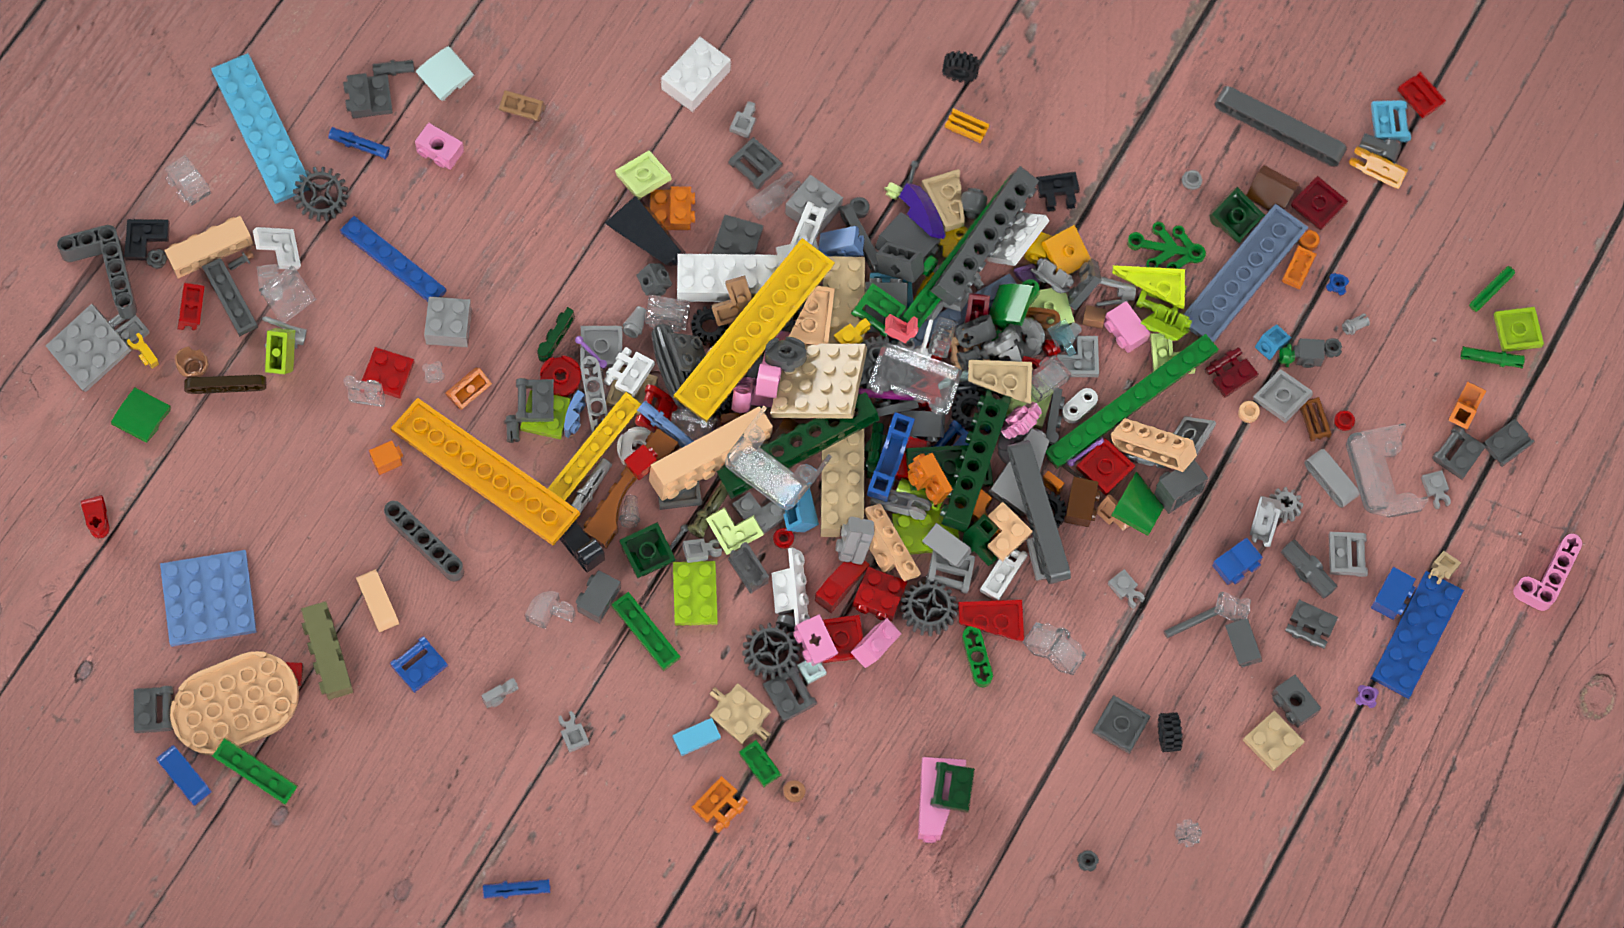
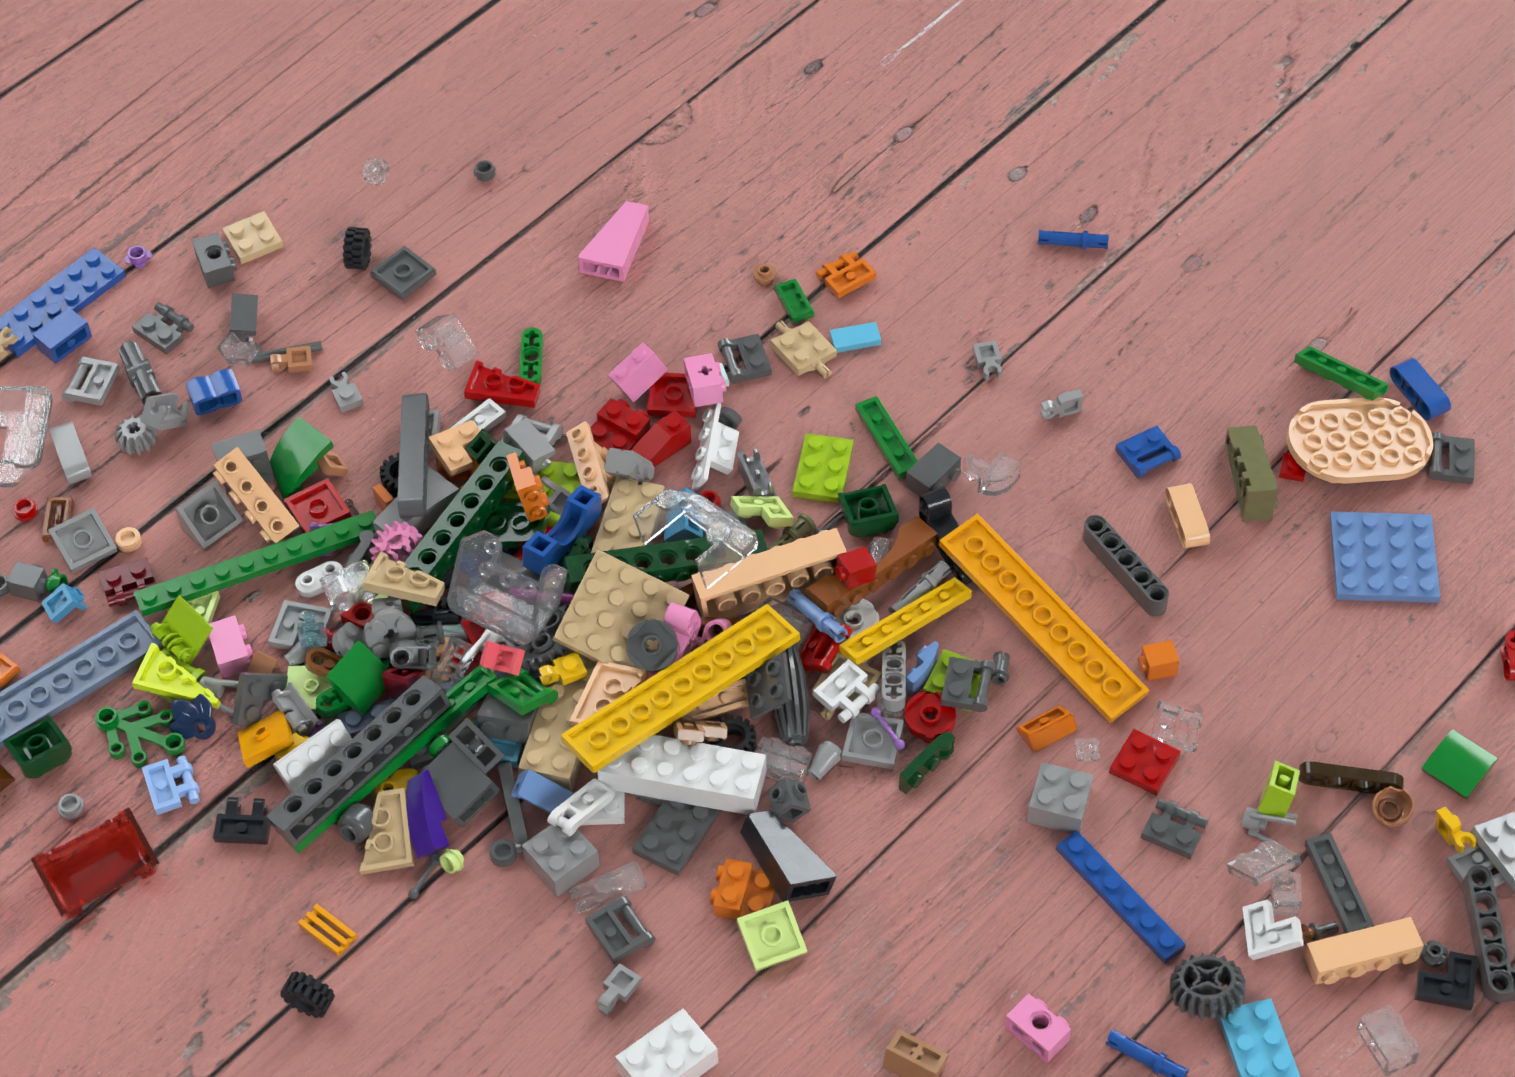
camera: 160 degrees left, 15 degrees down
red hinge [177,283,205,331] -> none
light grey plate [683,539,722,563] -> none
dark grey gear [742,622,800,680] -> none
dark grey gear [900,579,958,637] -> none
dark green plate [930,762,975,813] -> none
reddish brown brick [1064,477,1101,527] -> none
none -> clear red windscreen [30,807,160,919]
none -> light blue plate [142,756,200,815]
none -> dark blue plate [169,693,216,740]
none -> nougat plate [270,346,313,373]
none -> dark grey plate [1141,798,1209,860]

